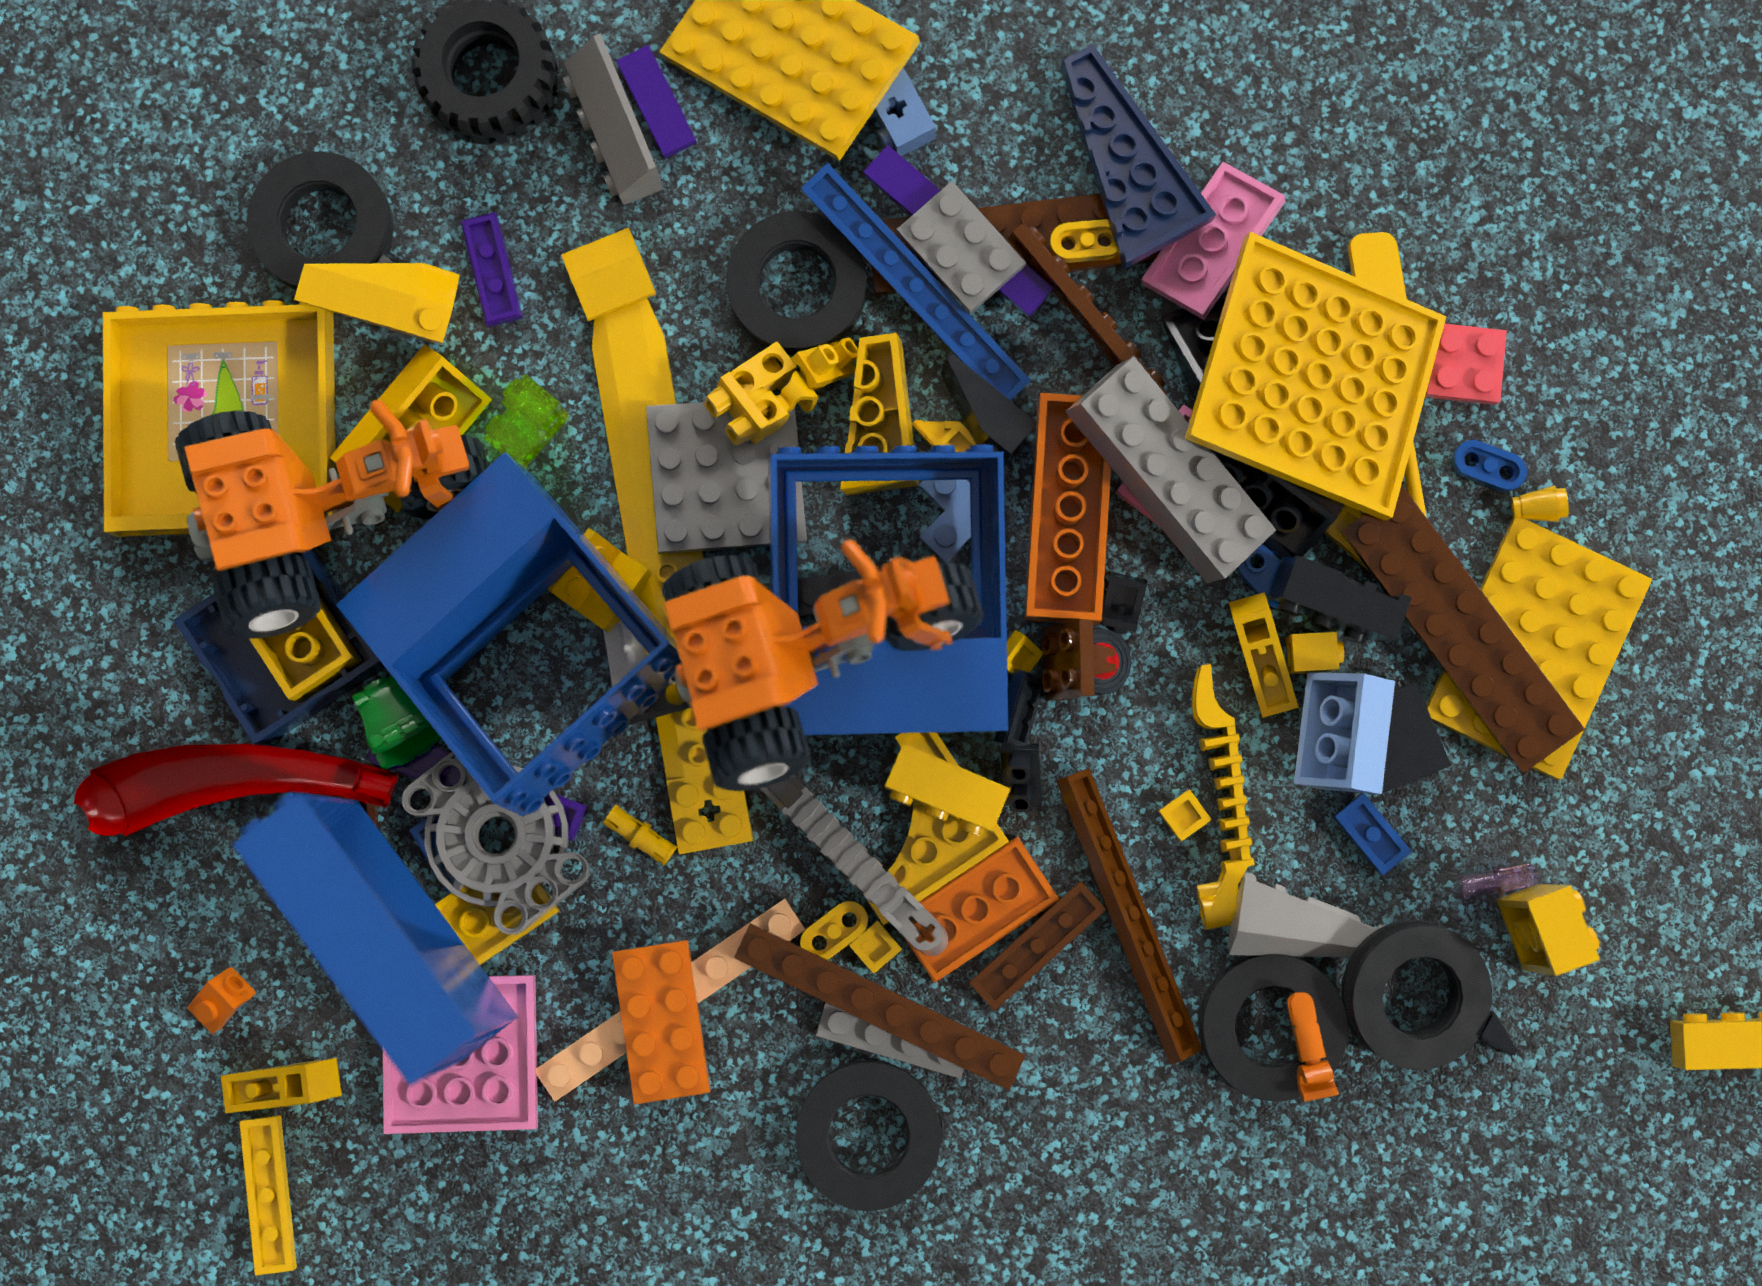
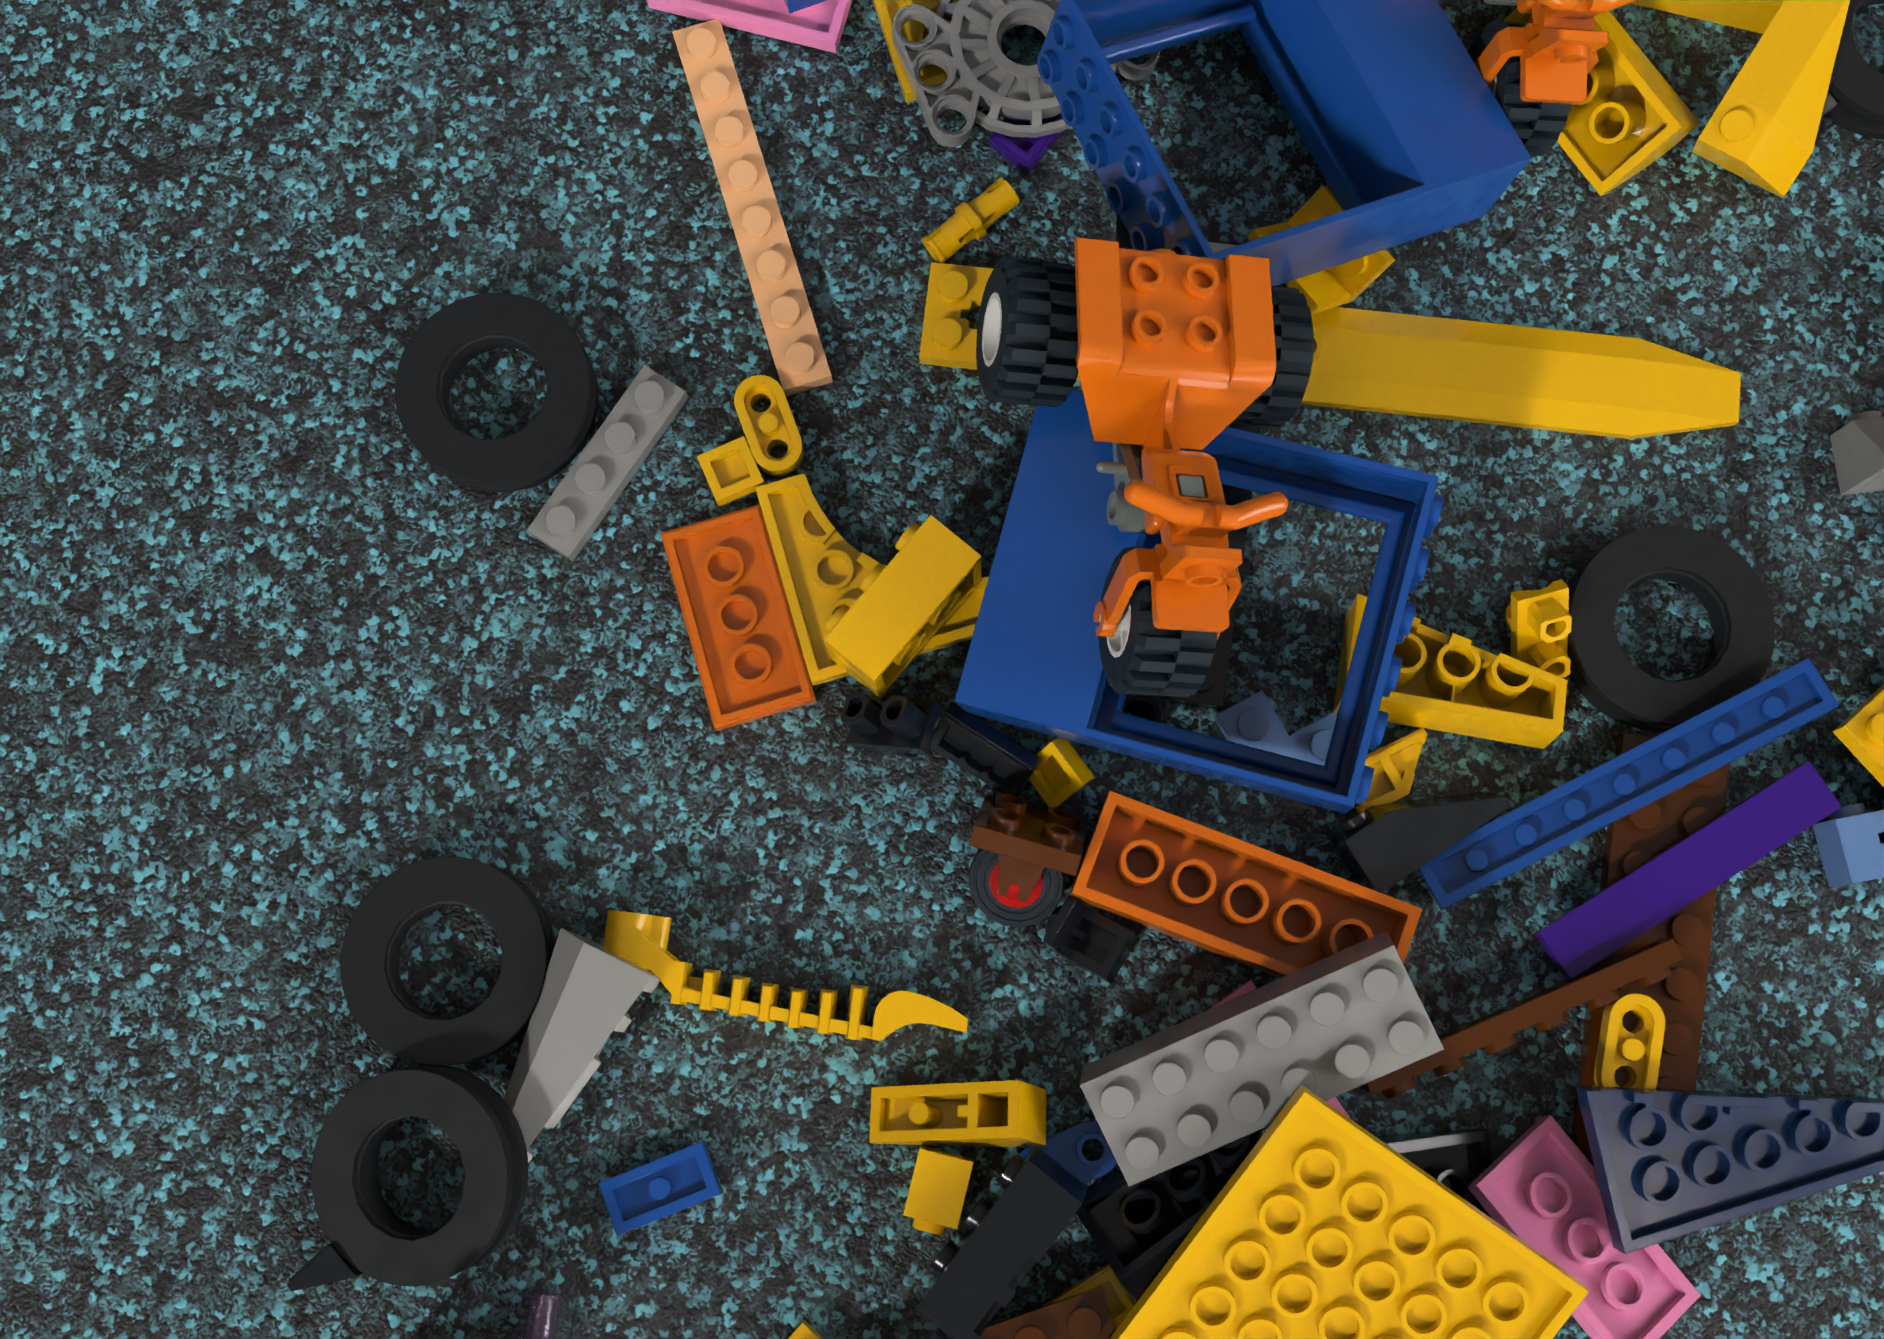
camera: 110 degrees right, 5 degrees down
dark purple tile [460,212,523,328] -> none
clear neon green brick [483,374,570,469] -> none
yellow slope [561,228,656,322] -> none
orange plate [612,940,711,1105] -> none
light grey plate [646,402,807,554] -> none
yellow hips [704,342,819,445] -> none
reddish brown plate [734,923,1026,1090] -> none
light grey piece [760,775,948,956] -> none
light grey plate [897,181,1026,314] -> none
reddish brown plate [969,881,1106,1011] -> none
reddish brown plate [1056,768,1202,1064] -> none
yellow plate [1158,789,1212,842] -> none
orange piece [1287,992,1339,1102] -> none
light blue brick [1294,673,1395,794] -> none
black slope [1373,679,1451,795] -> none

